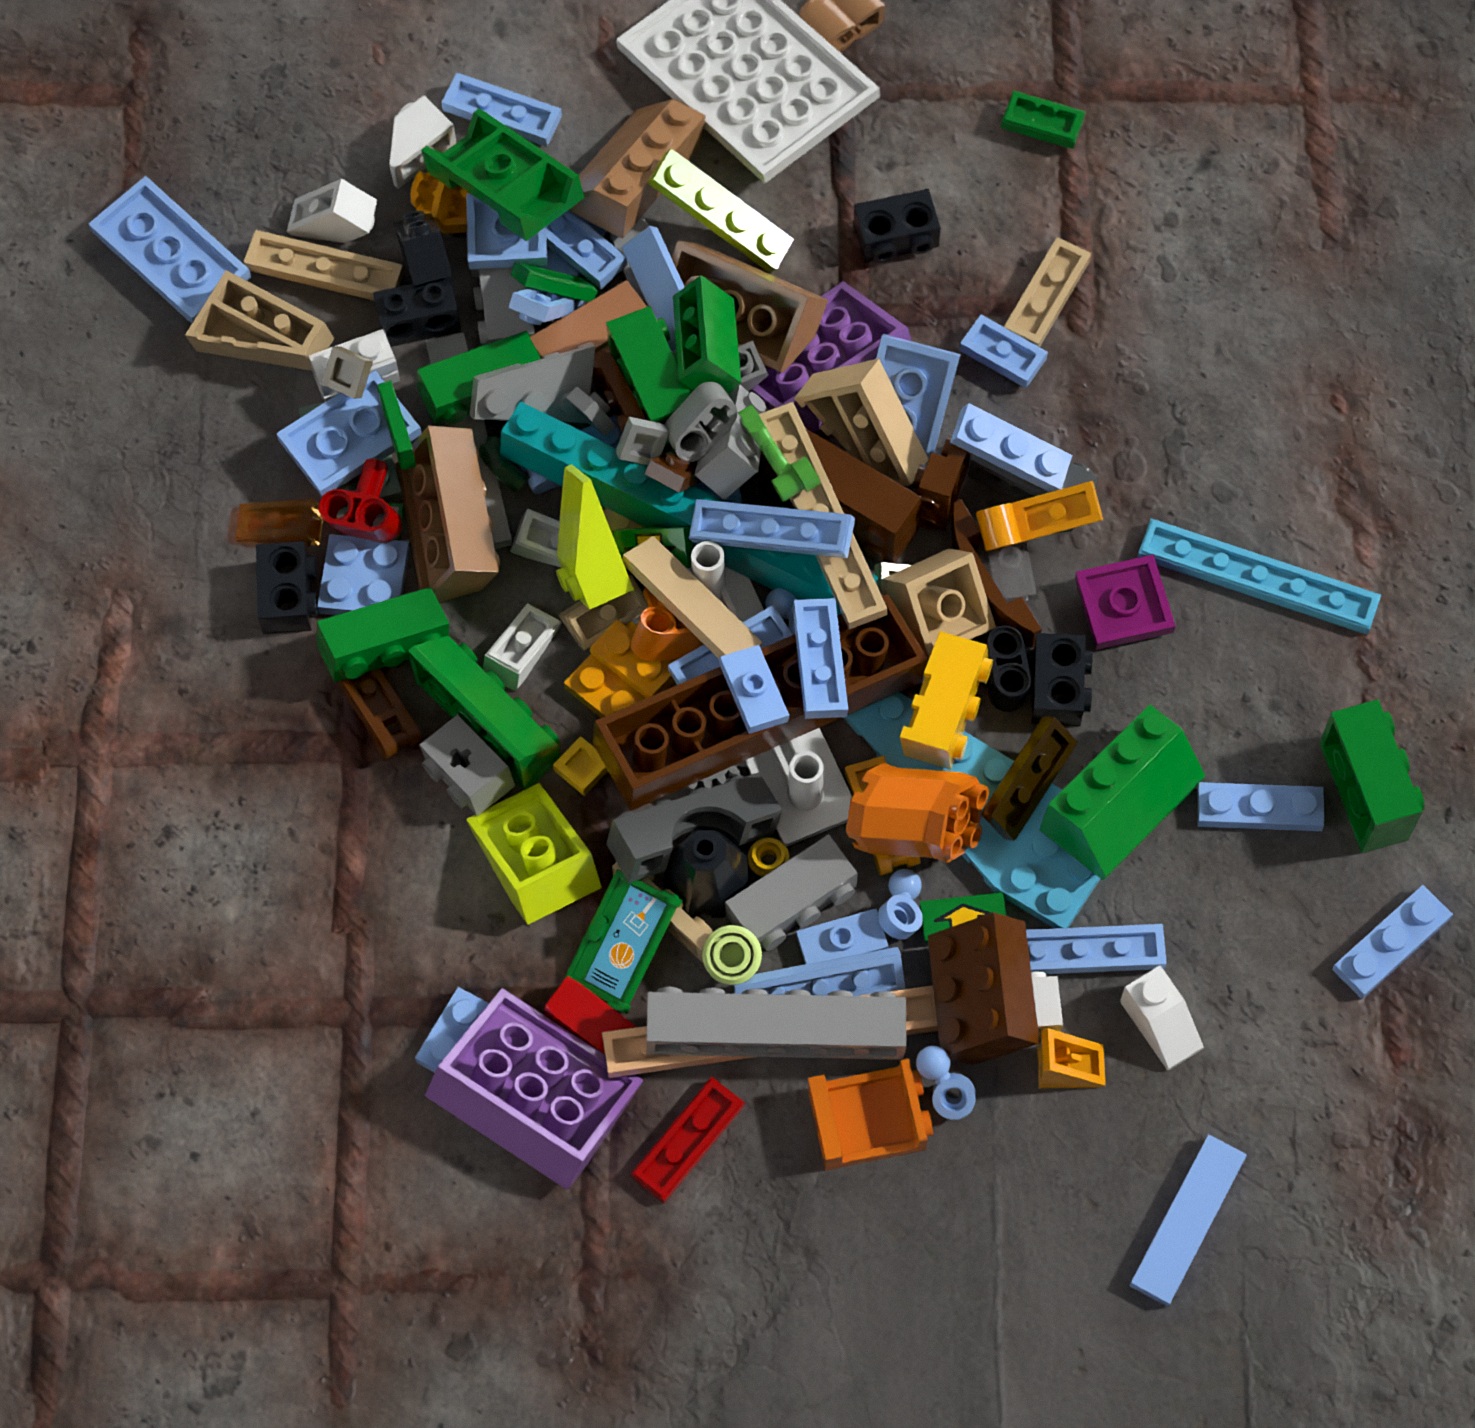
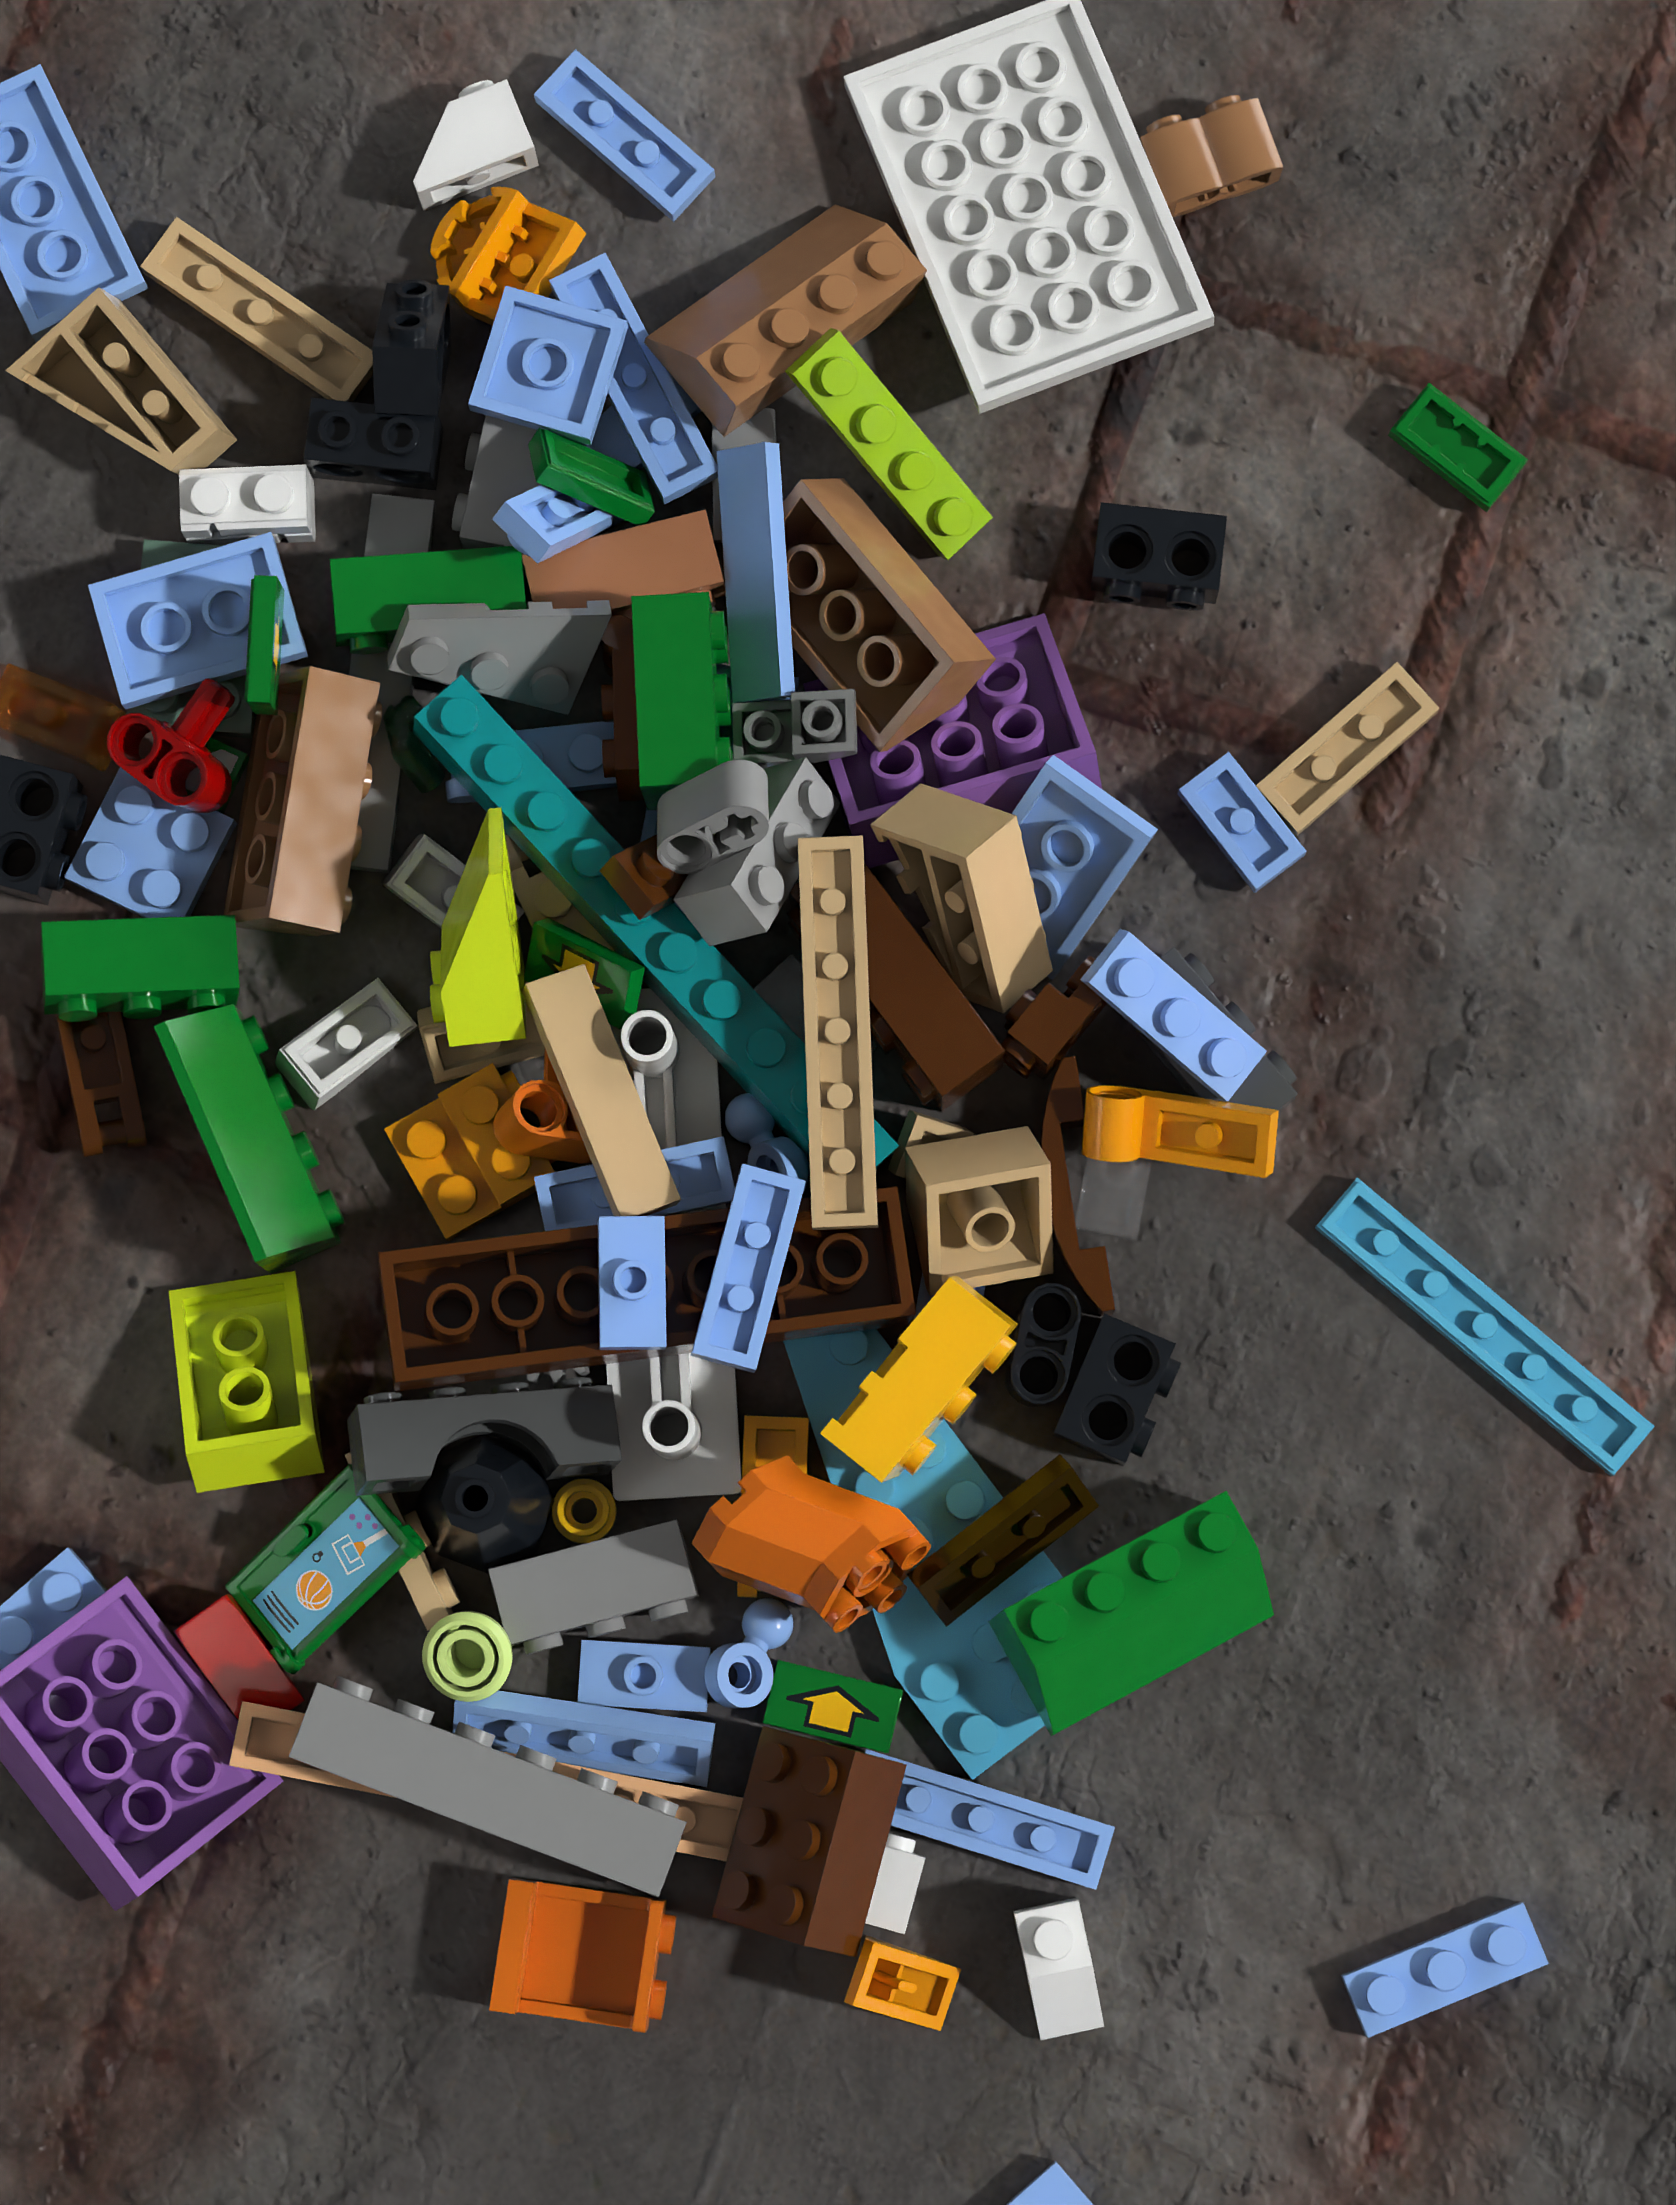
camera: 25 degrees right, 15 degrees up
white slope [287,179,377,243] -> none
dark tan plate [321,346,373,399] -> none
light grey brick [419,714,515,816] -> none
green piece [421,108,584,241] -> none
yellow plate [553,736,608,796] -> none
light grey plate [566,387,616,436] -> none
light grey plate [616,417,670,465] -> none
red tile [630,1076,745,1204] -> none
green brick [673,275,741,393] -> none
light blue tile [689,499,855,558] -> none
bright green brick [738,404,821,502] -> none
light blue plate [916,1046,975,1120] -> none
magenta plate [1075,554,1176,650] -> none
light blue plate [1197,782,1324,831] -> none
green brick [1319,699,1425,853] -> none

